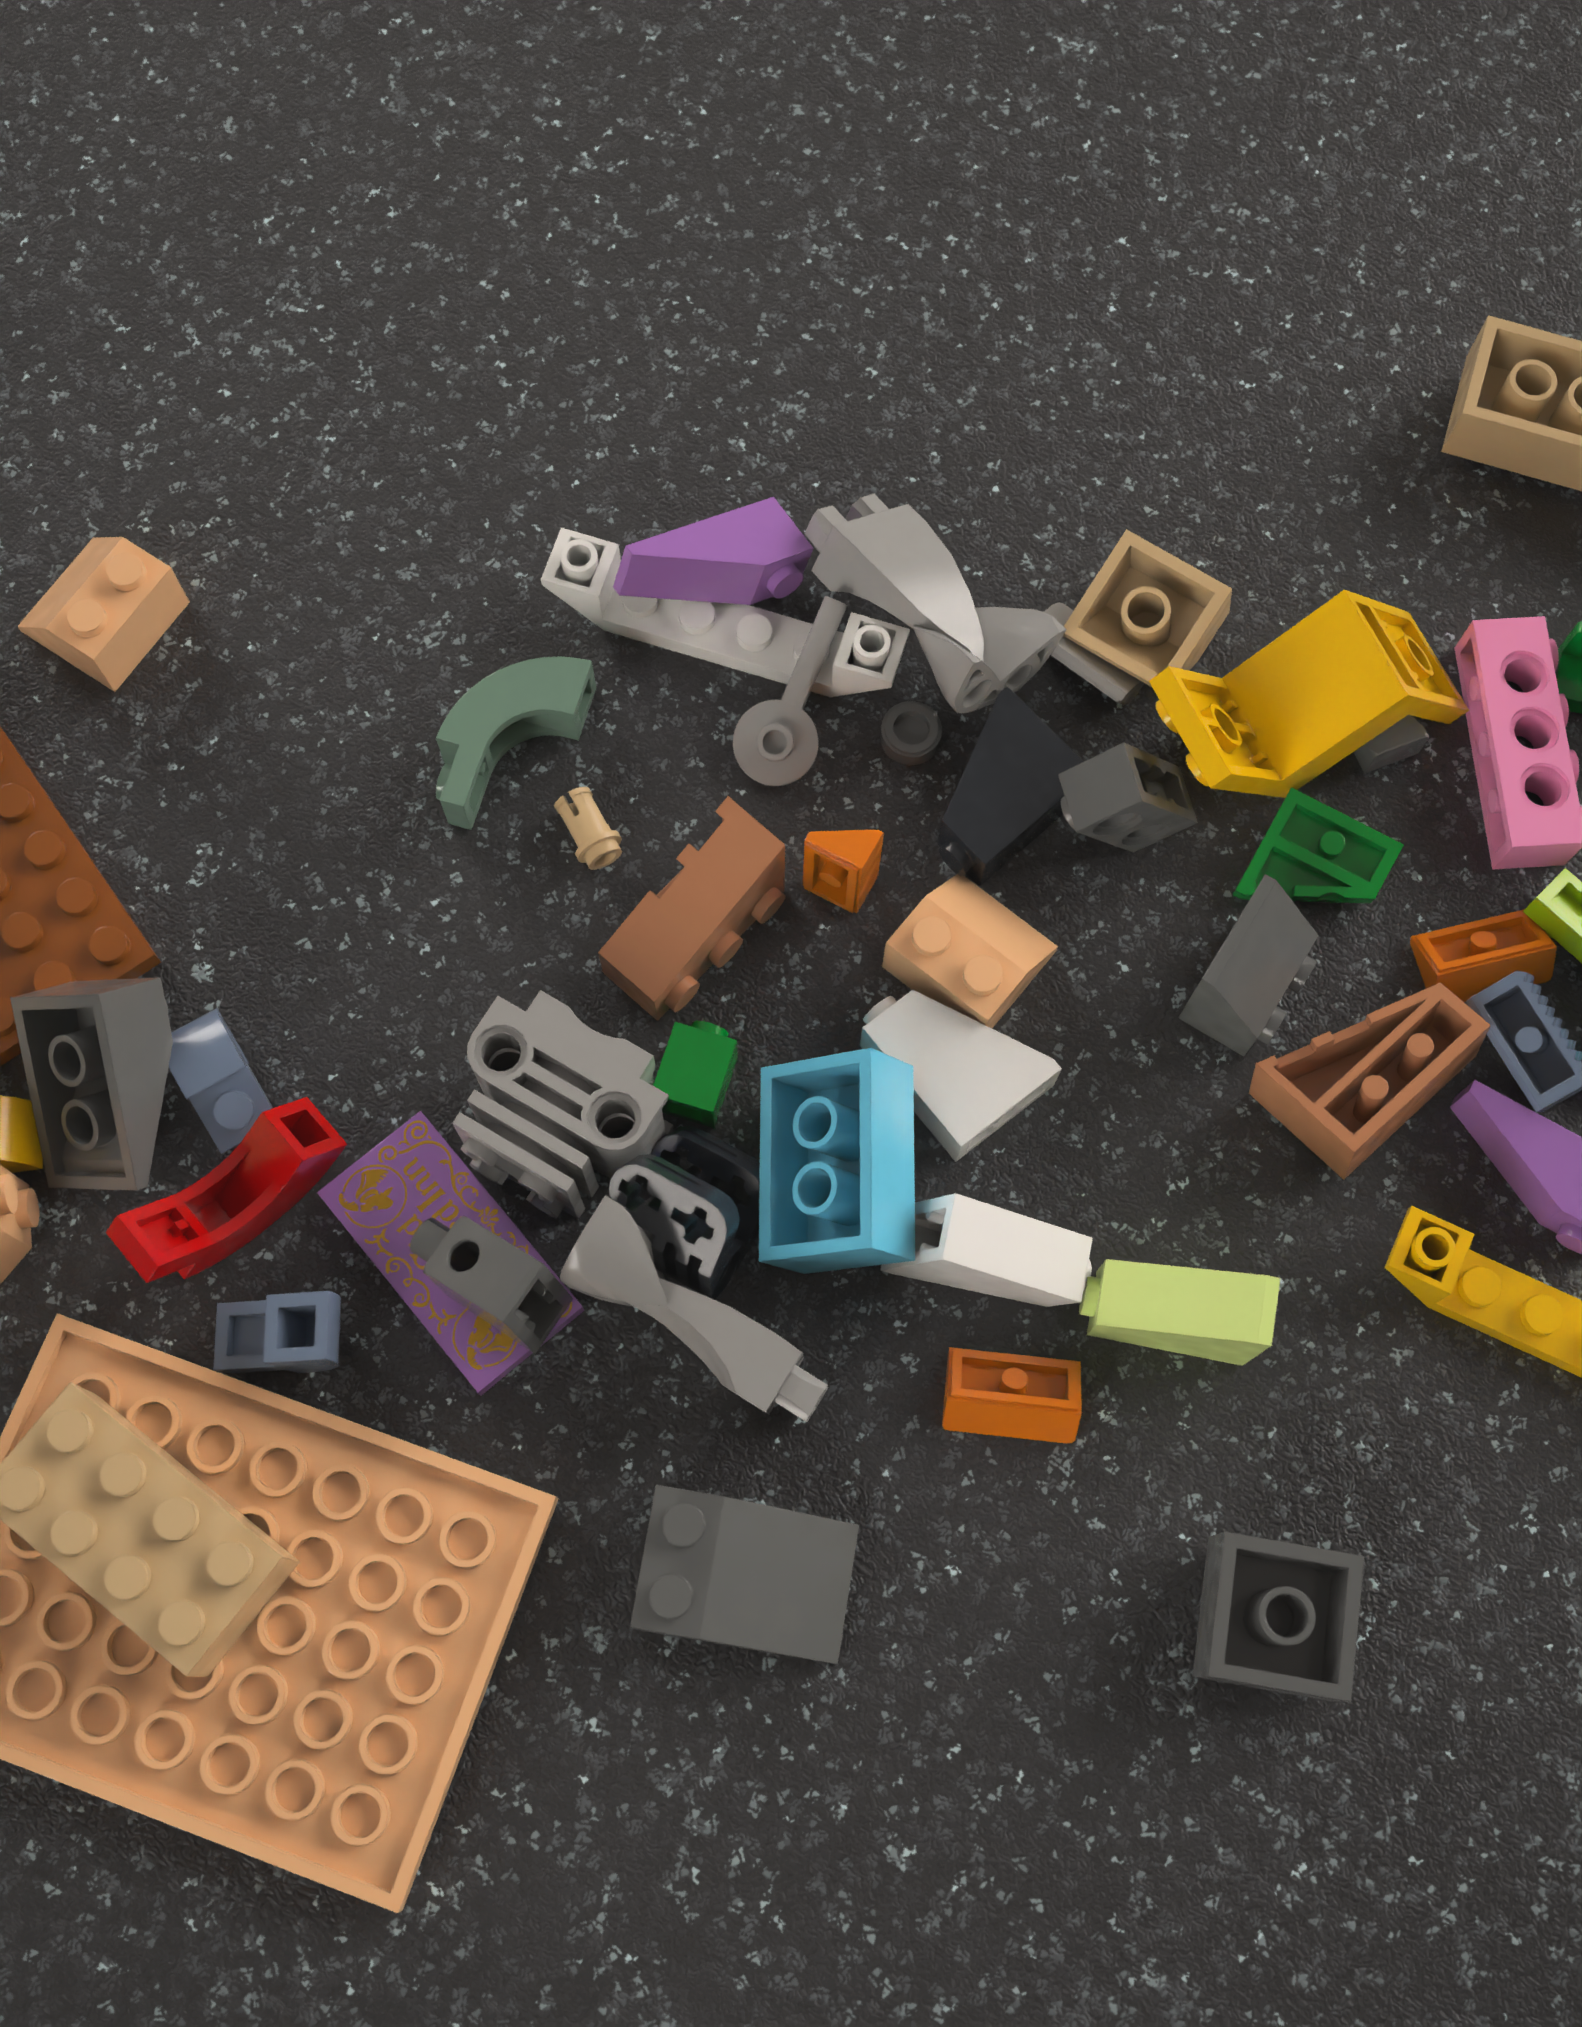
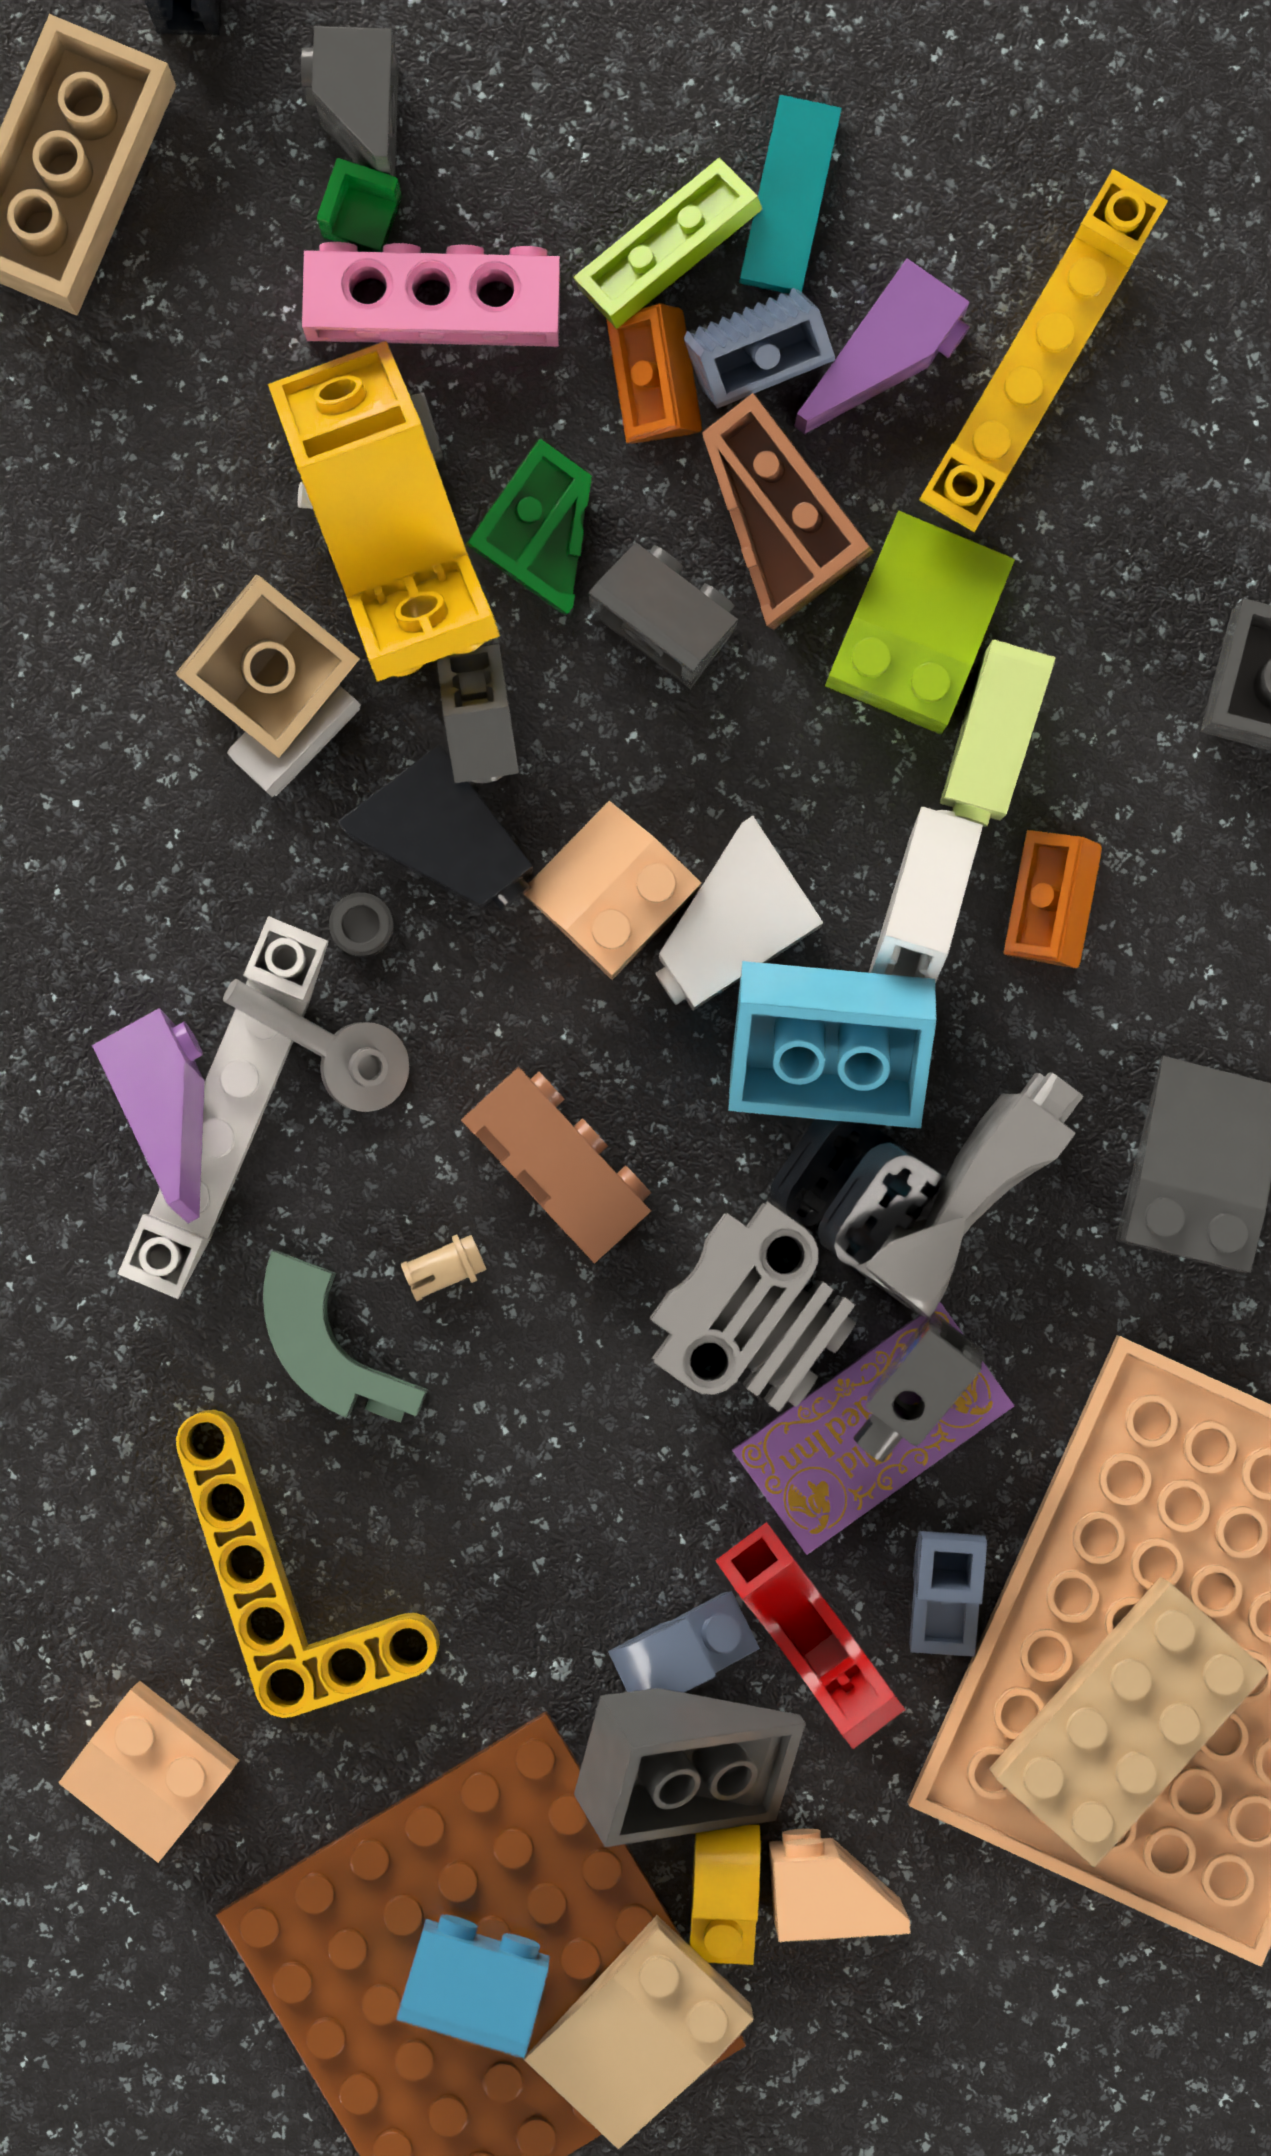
camera: 90 degrees left, 15 degrees up
green brick [653,1021,738,1128] -> none
orange slope [803,830,884,913] -> none
light grey hips [804,494,1066,713] -> none
none -> yellow beam [176,1410,440,1718]
none -> lime slope [825,510,1015,734]

